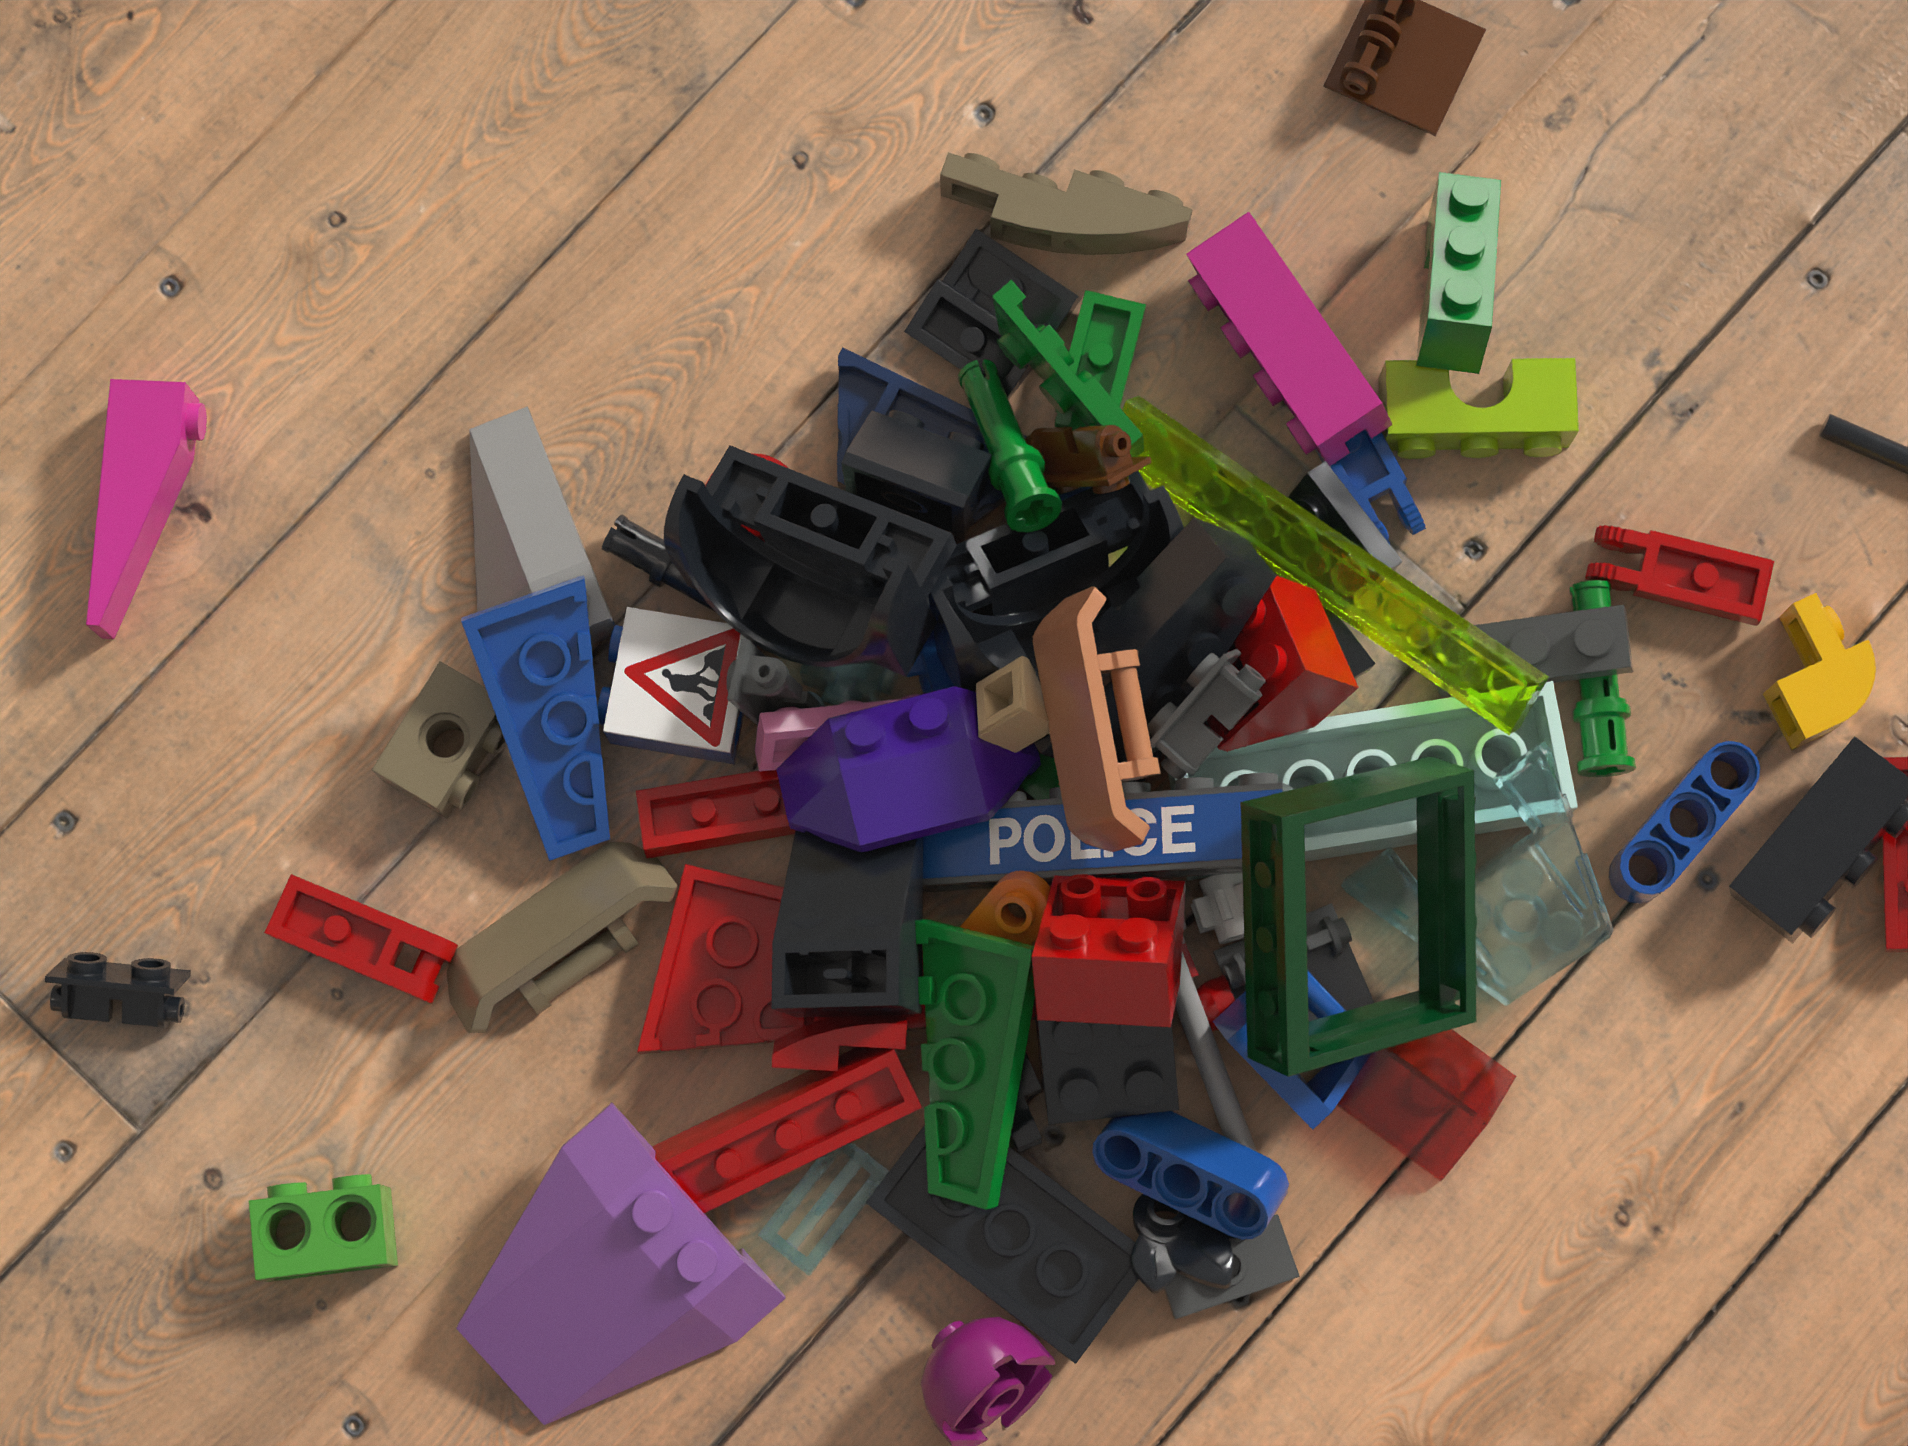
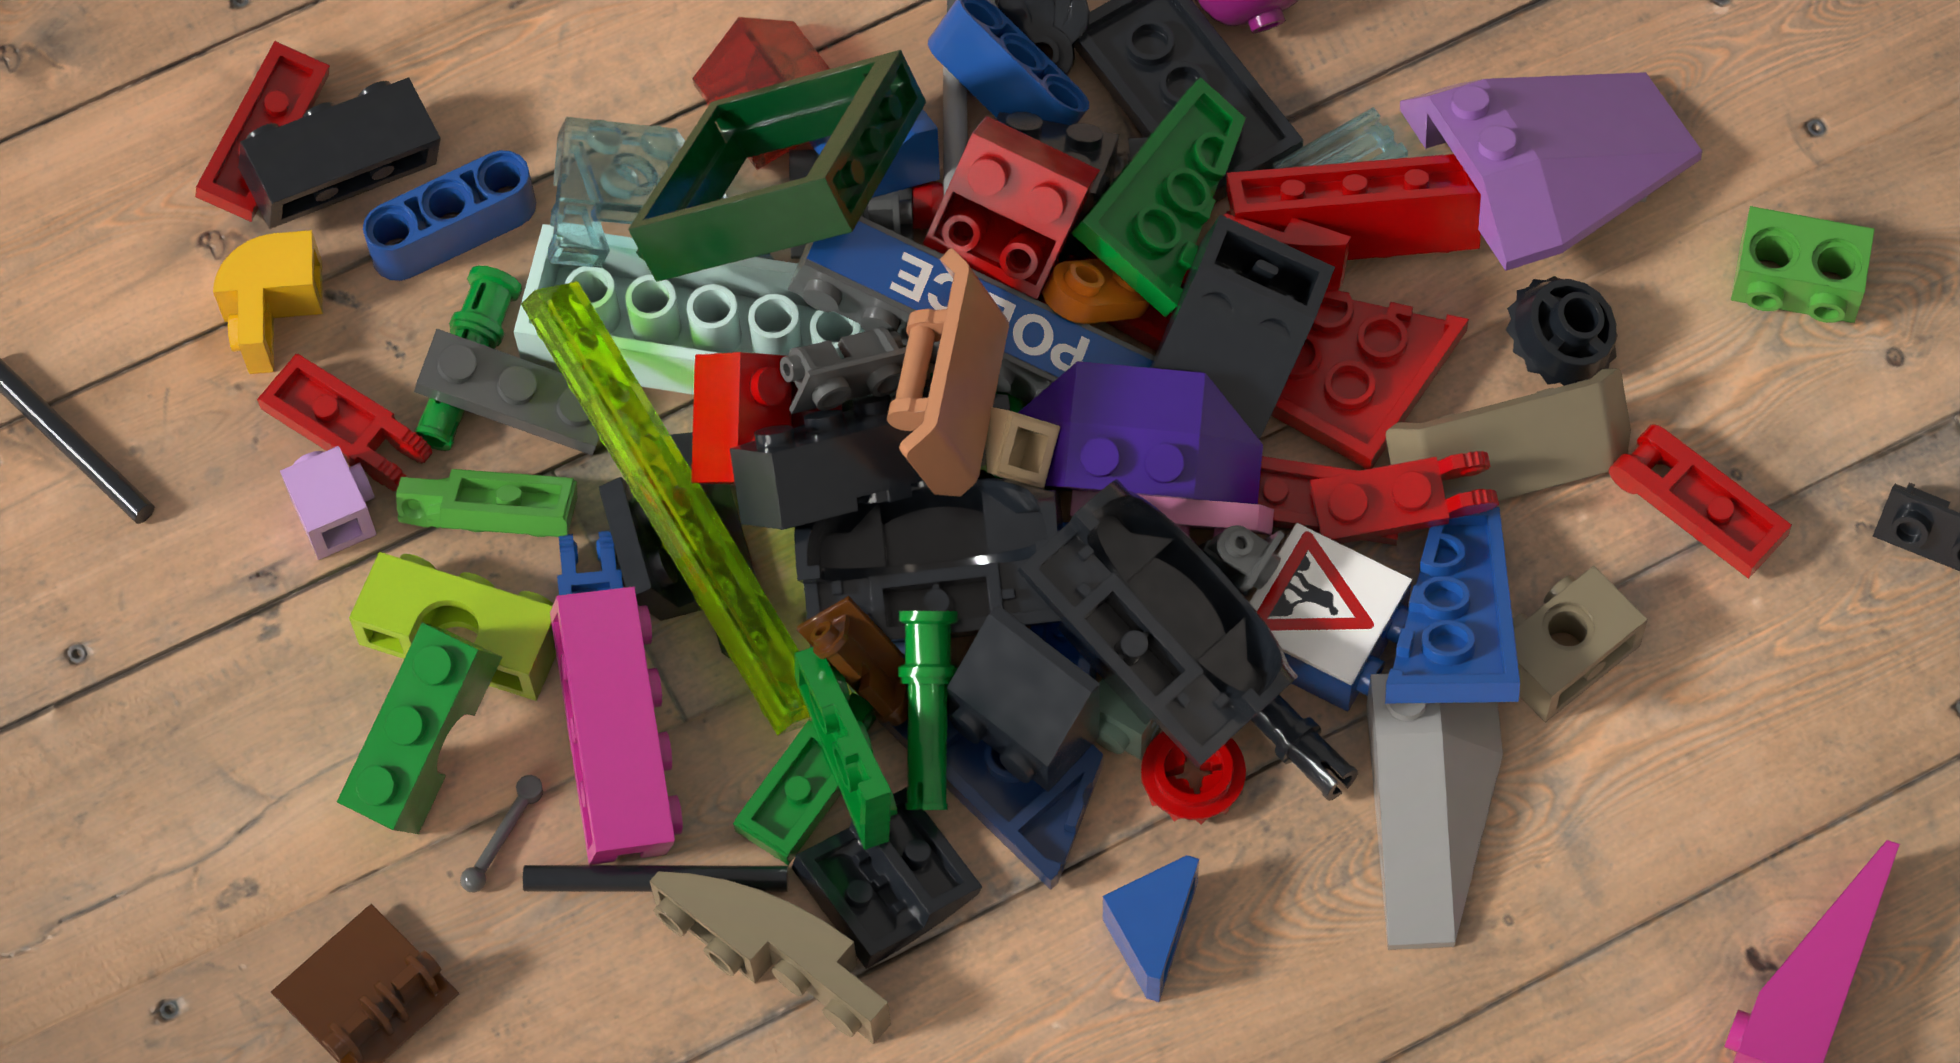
camera: 160 degrees left, 15 degrees down
none -> lavender brick [280,446,377,560]
none -> bright green hinge [396,469,578,537]
none -> dark grey hinge [460,775,543,893]
none -> black bar [523,865,788,892]
none -> blue slope [1103,855,1199,1002]
none -> red hinge [1310,451,1499,544]
none -> black piece [1506,276,1618,386]

